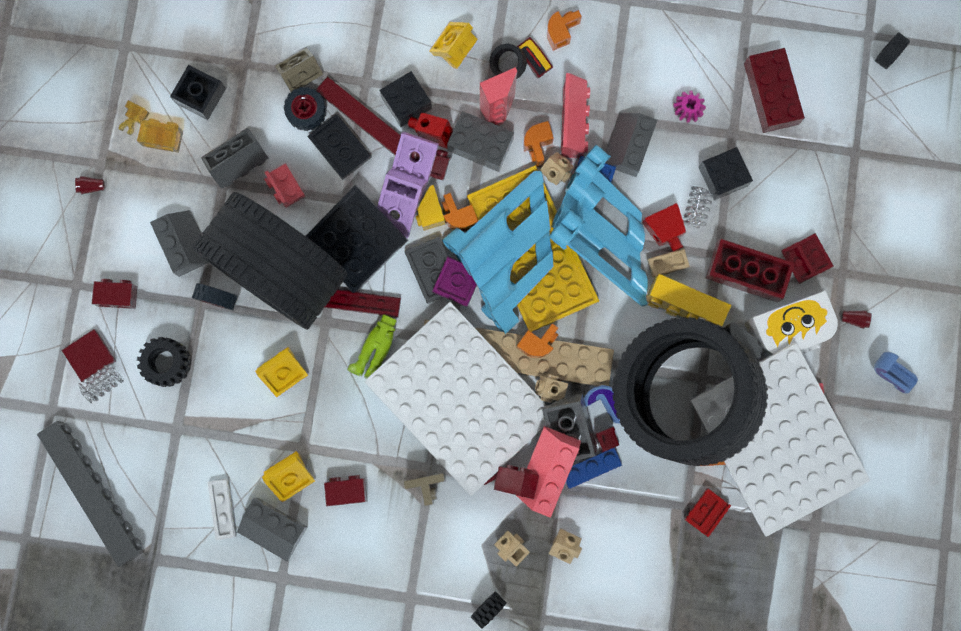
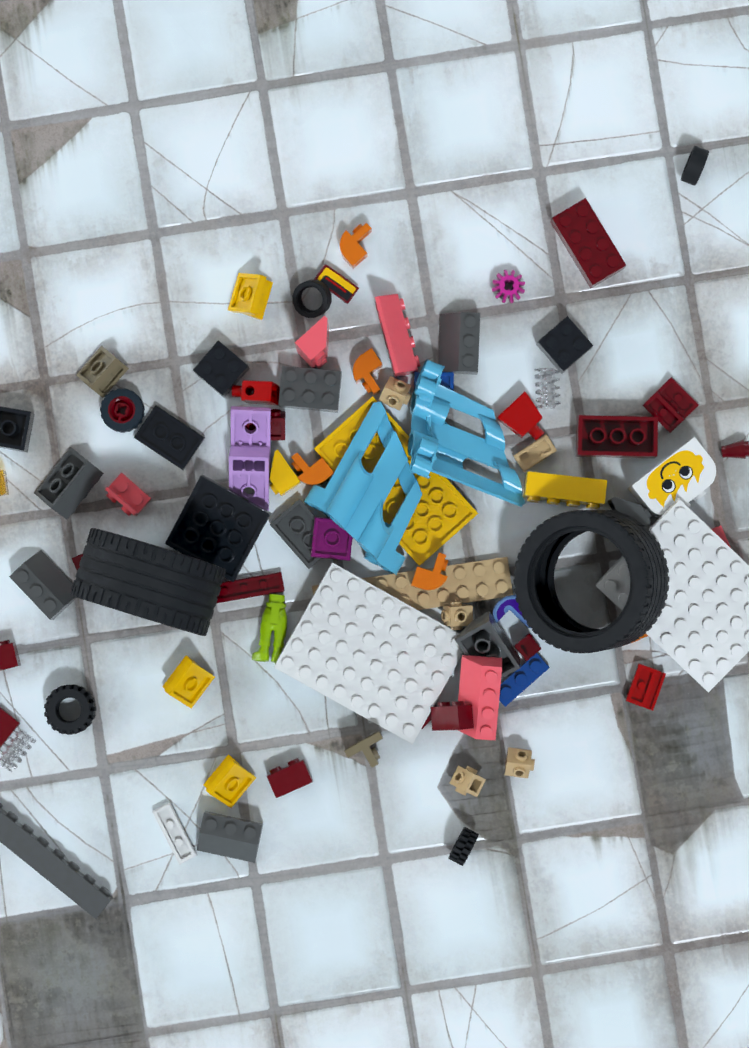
camera: 15 degrees left, 5 degrees up
black wheel [192,283,238,311] -> none
dark red tile [316,77,401,156] -> none

